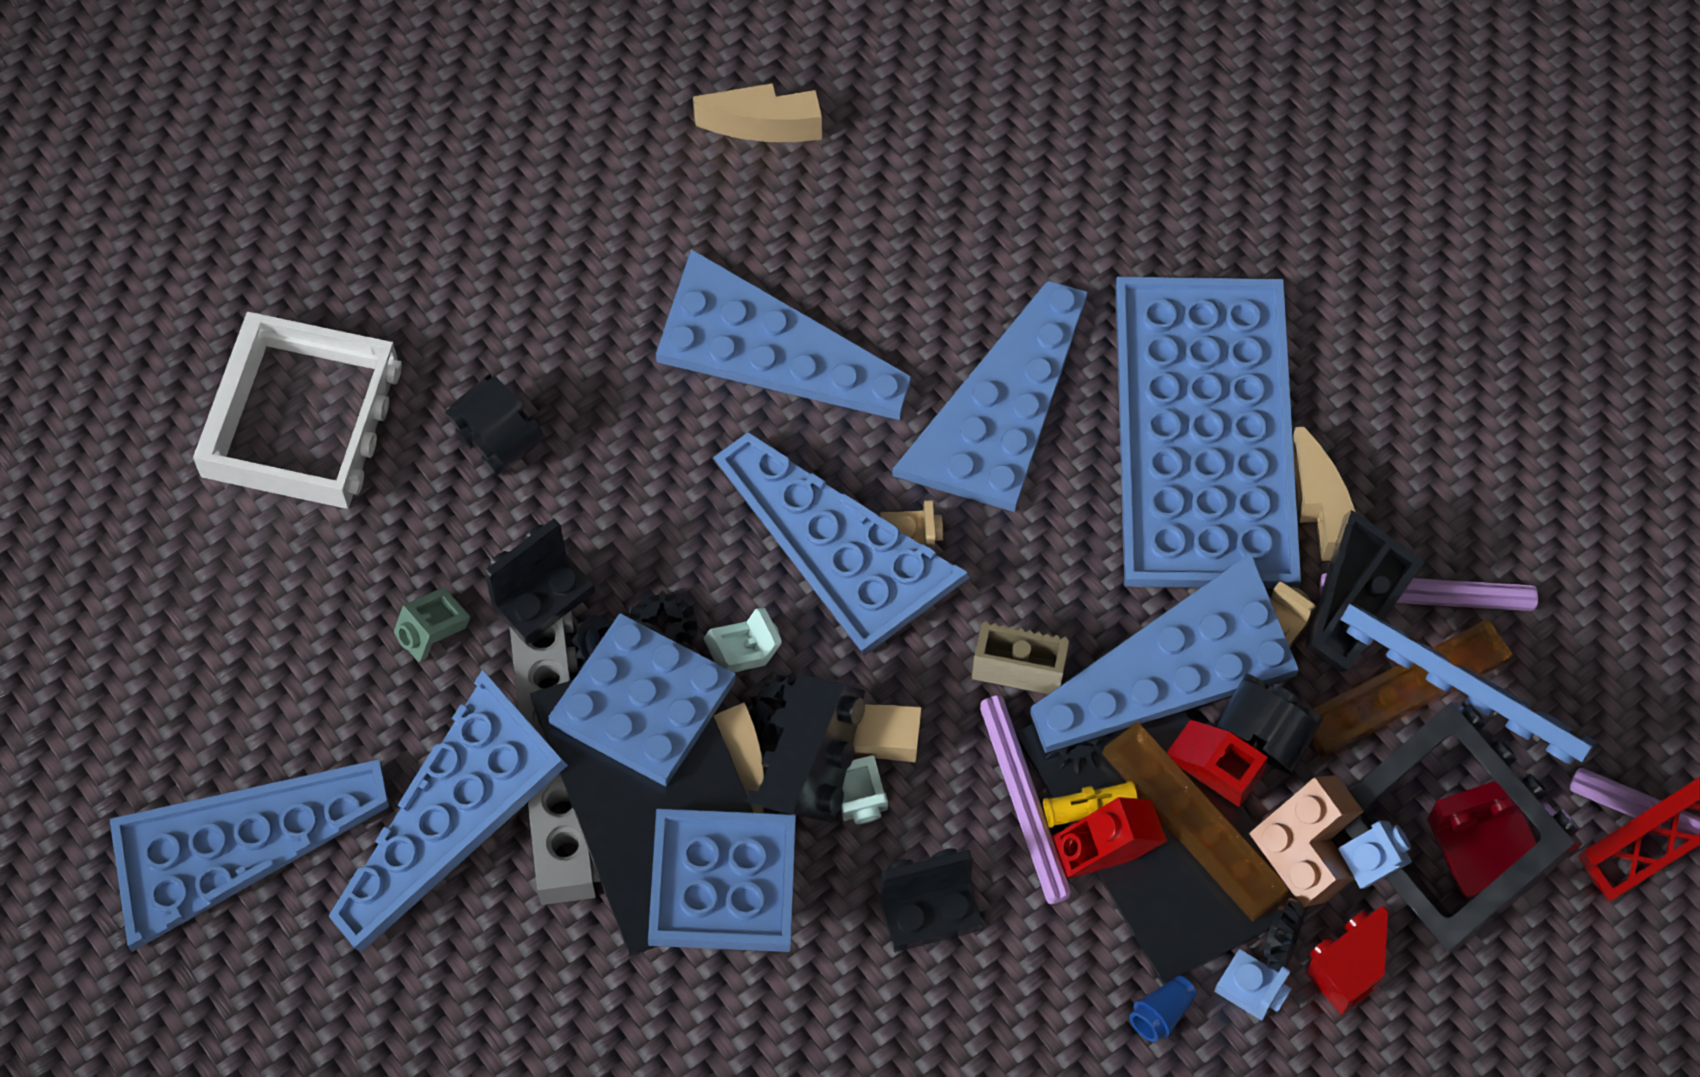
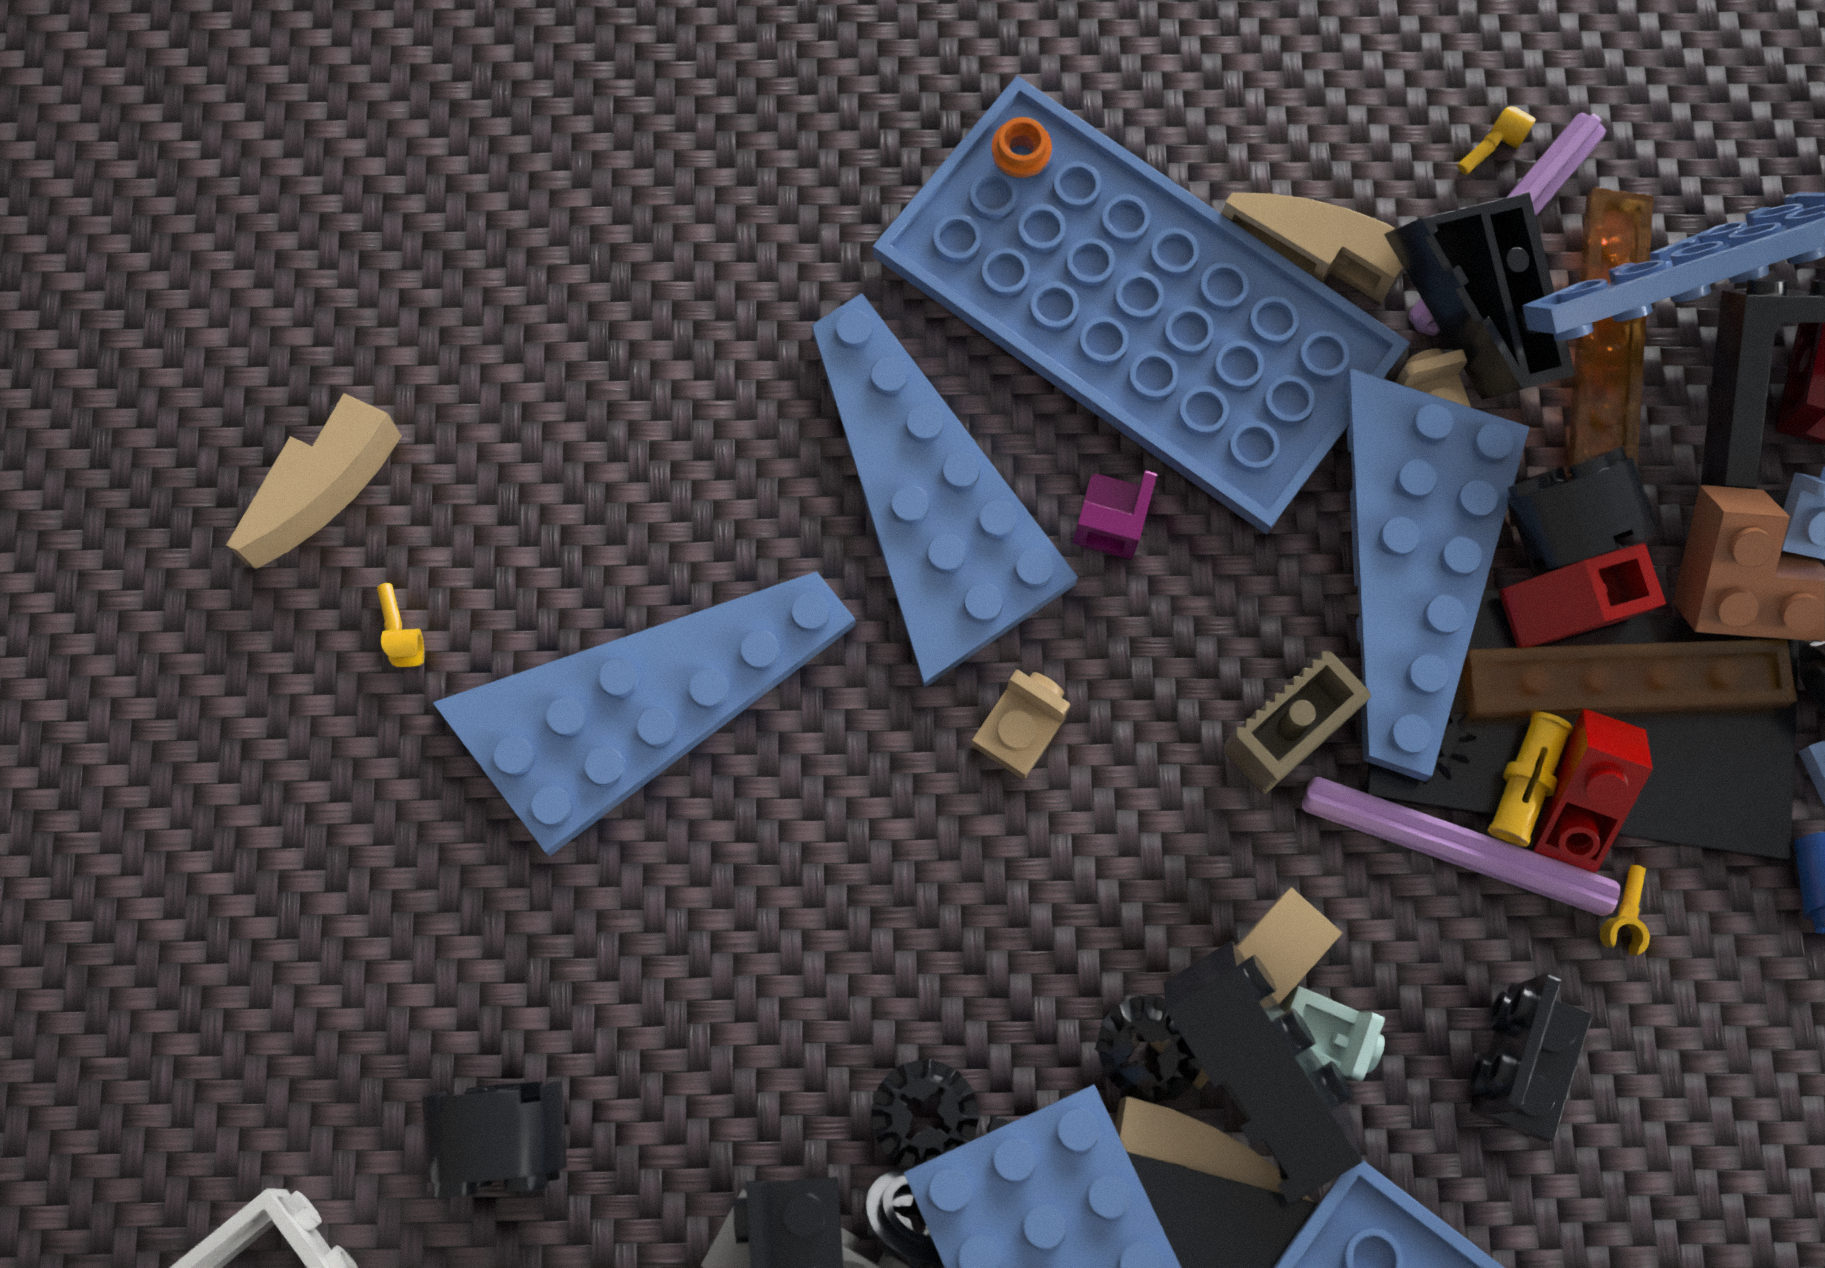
camera: 55 degrees left, 10 degrees up
light aqua bracket [703,607,782,672] -> none
medium blue wing [713,432,970,656] -> none
none -> yellow hand [377,583,424,667]
none -> orange plate [991,117,1052,178]
none -> magenta panel [1072,470,1157,560]
none -> yellow hand [1457,107,1536,175]
none -> yellow hand [1600,865,1650,956]

